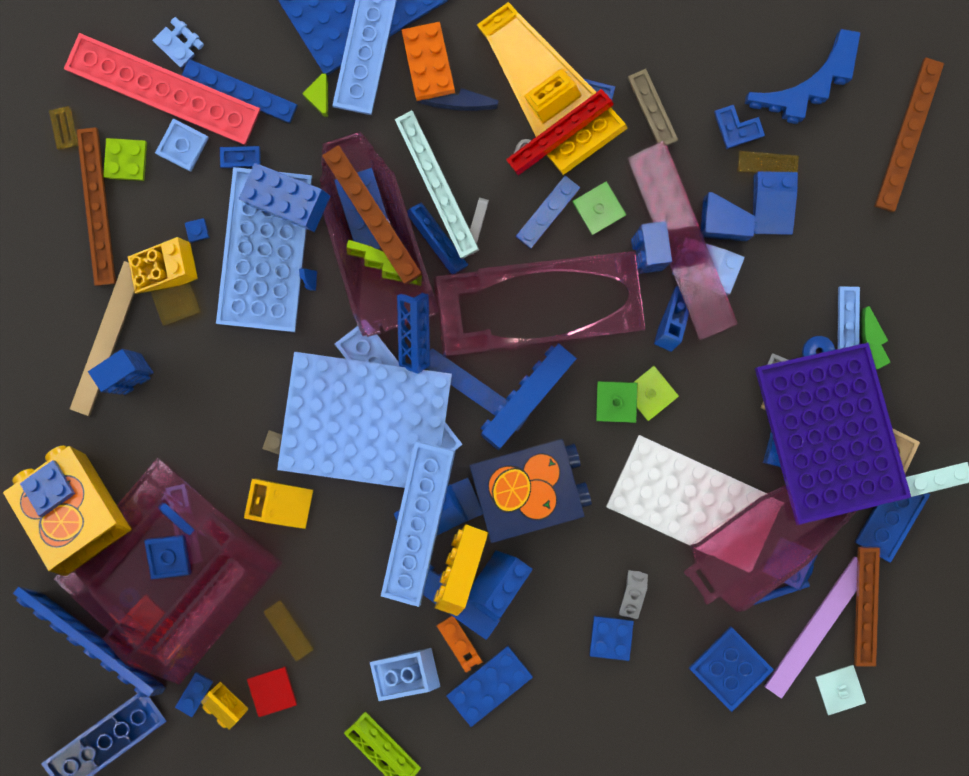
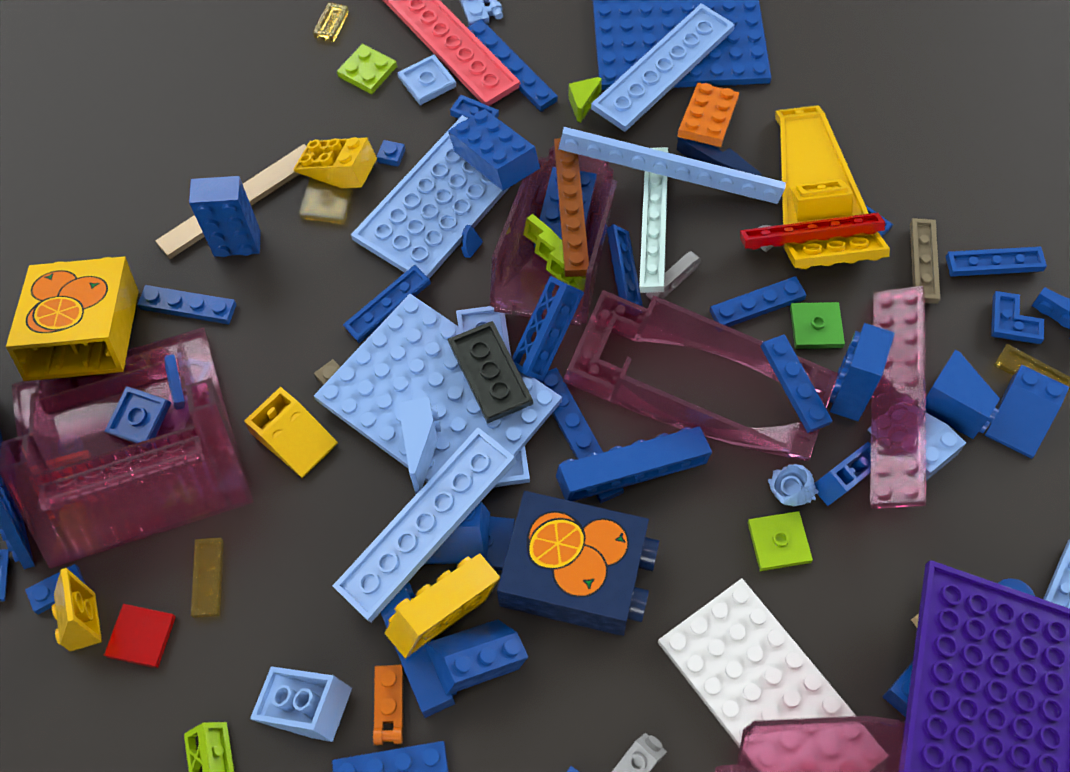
camera: 30 degrees right, 25 degrees down
plate [20,460,75,517] -> none
dark orange plate [77,127,116,286] -> none
bright green plate [596,381,638,423] -> none
none -> blue plate [137,285,236,324]
none -> blue tile [343,264,431,343]
none -> light blue slope [398,397,441,494]
none -> pearl dark grey tile [448,321,533,424]
none -> light blue plate [558,127,785,204]
none -> blue plate [760,334,833,433]
none -> light blue hair [768,464,819,506]
none -> blue plate [946,247,1047,277]

